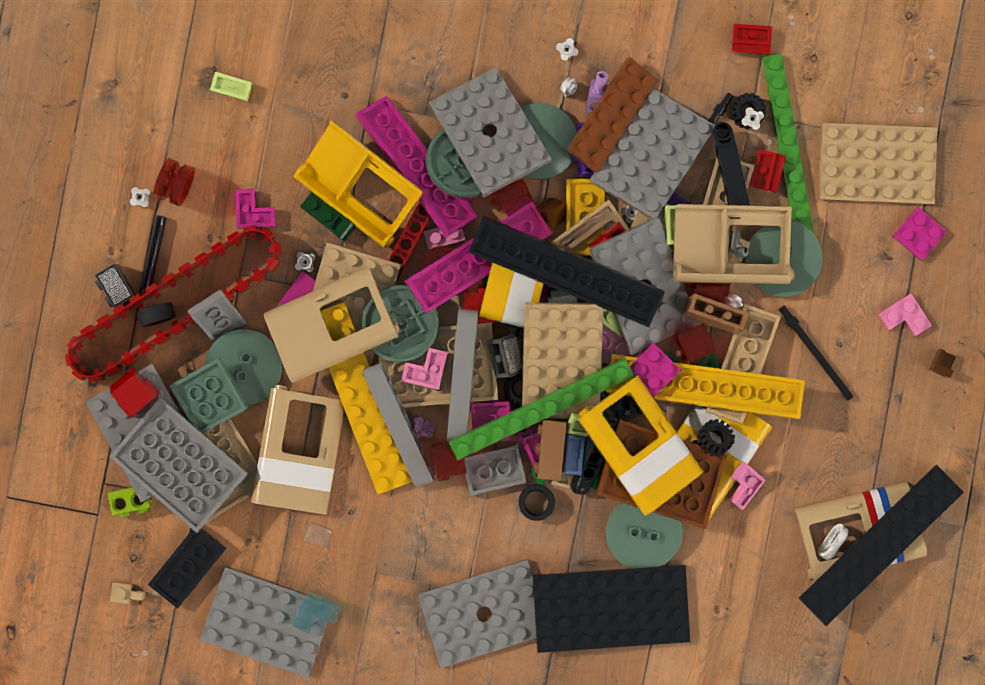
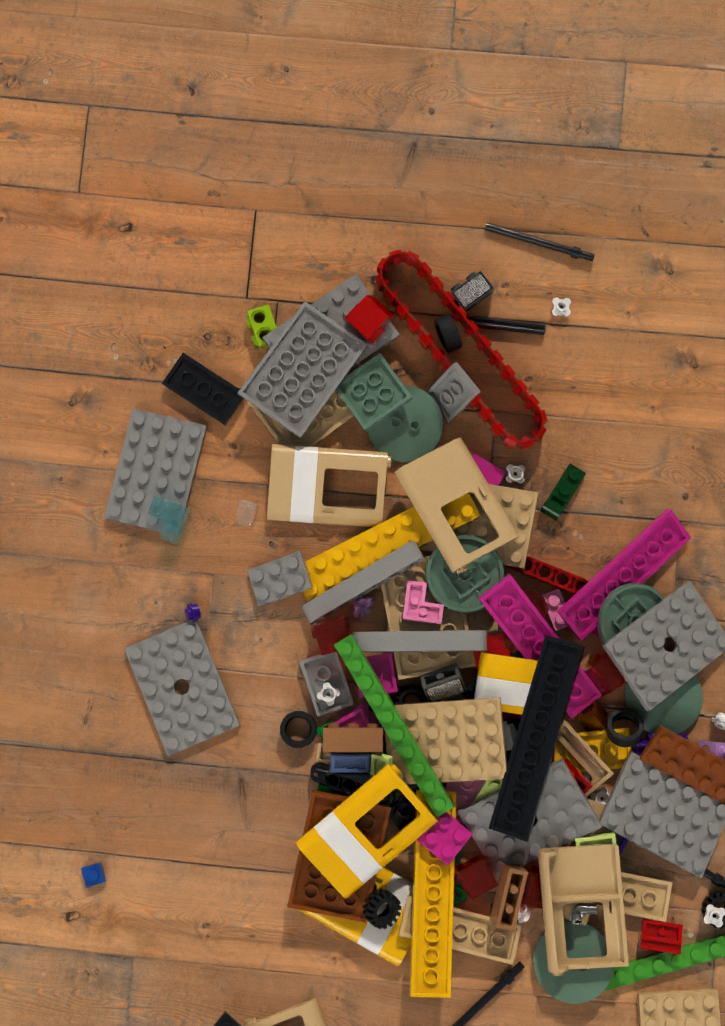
camera: 90 degrees right, 5 degrees down
tan plate [110,582,146,604] -> none
clear red wheel [153,158,195,207] -> none
yellowish green plate [210,72,253,102] -> none
dark pink plate [235,189,276,229] -> none
yellow piece [293,120,423,248] -> none
black plate [532,565,690,653] -> none
sand green plate [605,503,683,568] -> none
black piece [713,122,750,206] -> none
bright pink plate [729,462,766,510] -> none
none -> dark purple plate [185,603,201,622]
none -> light grey plate [247,551,313,607]
none -> white plate [317,682,340,706]
none -> black bar [485,223,595,262]
none -> black tyre [606,708,644,748]

